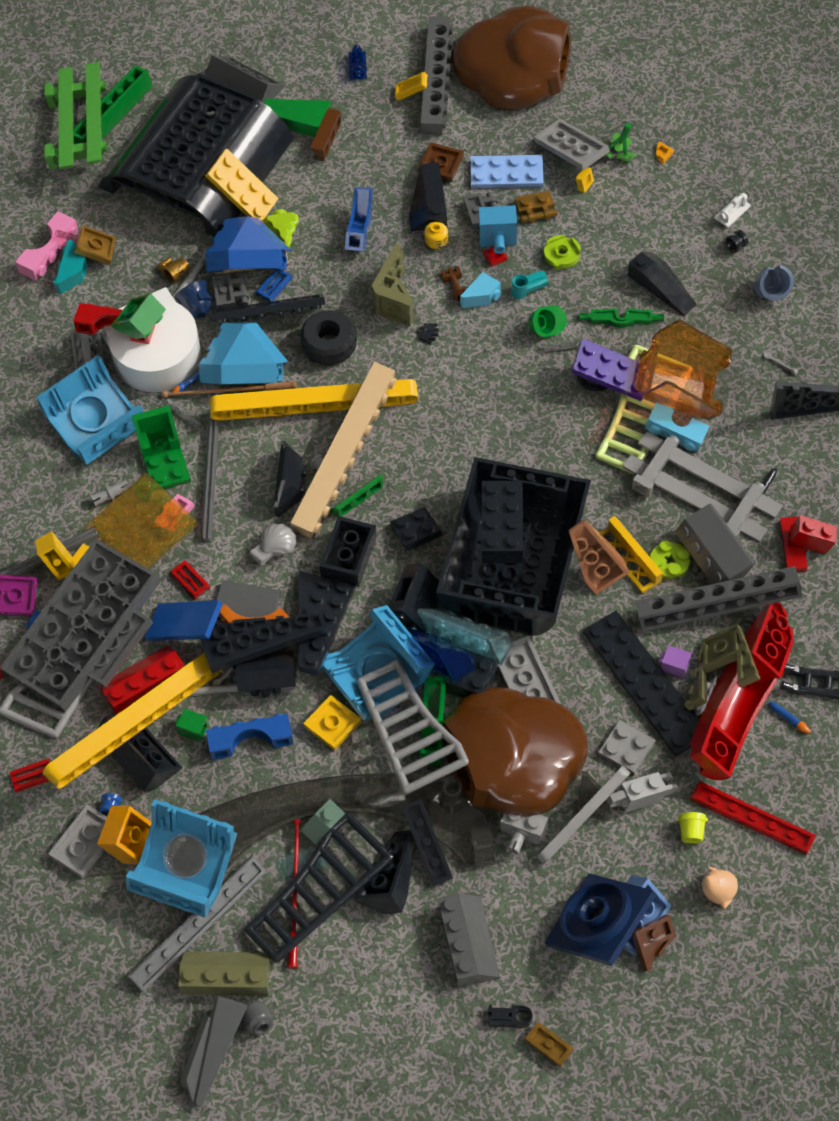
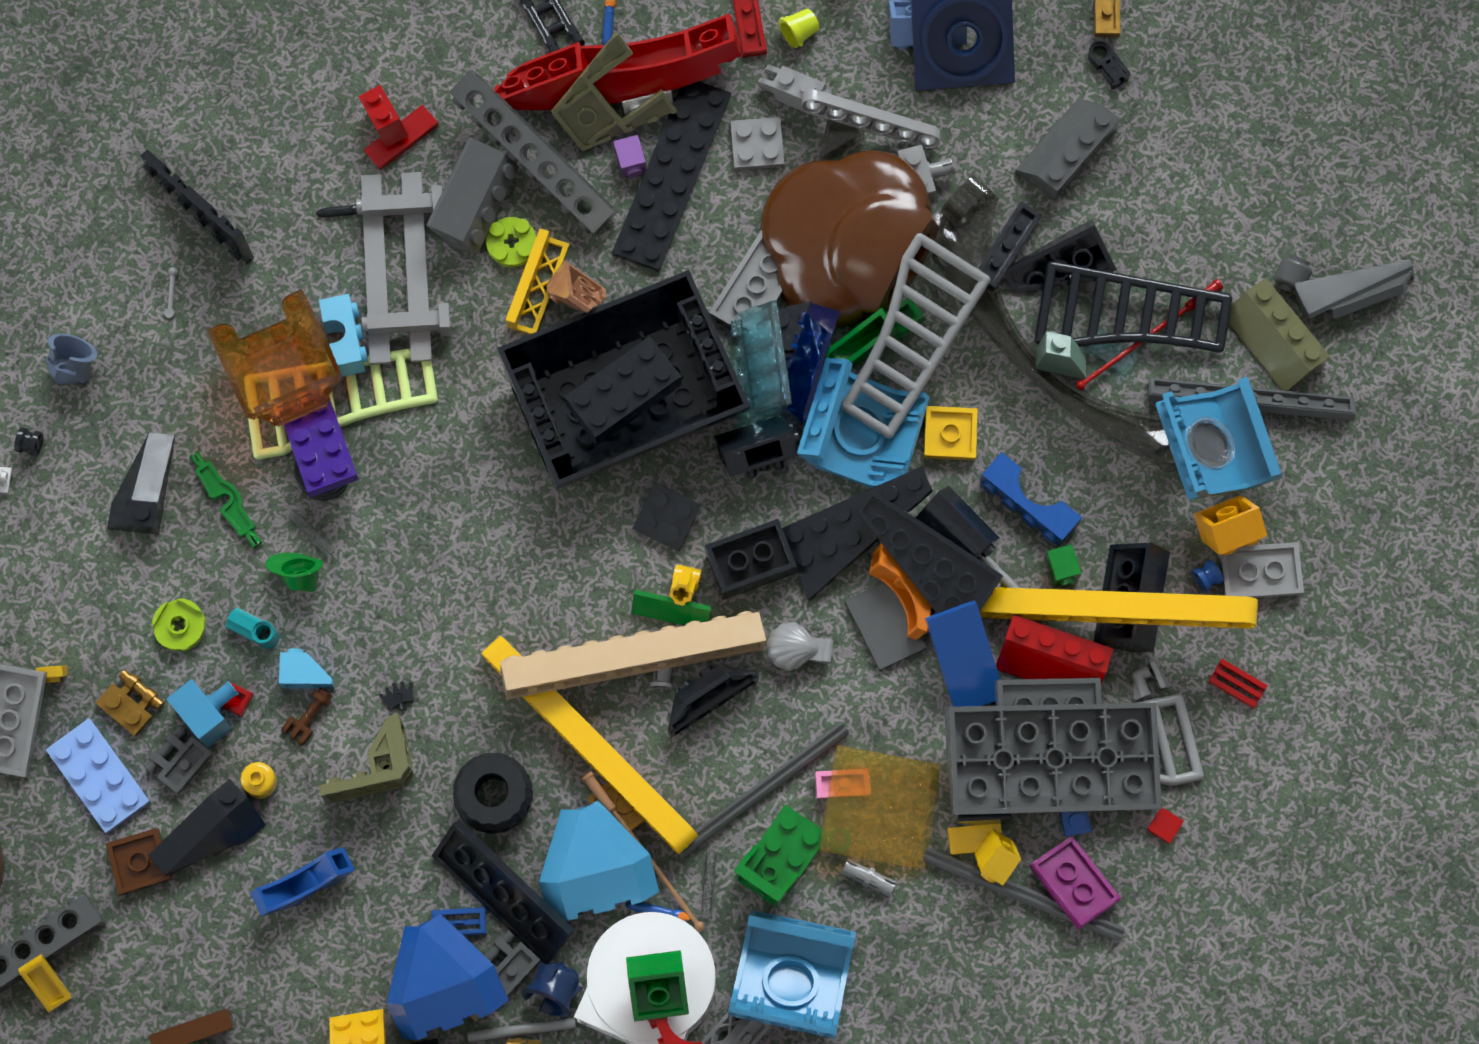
camera: 130 degrees left, 15 degrees up
red tile [170,560,211,600] -> none
lime rock [262,209,299,248] -> none
none -> yellow piece [669,564,702,605]
none -> light grey piece [1131,657,1172,701]

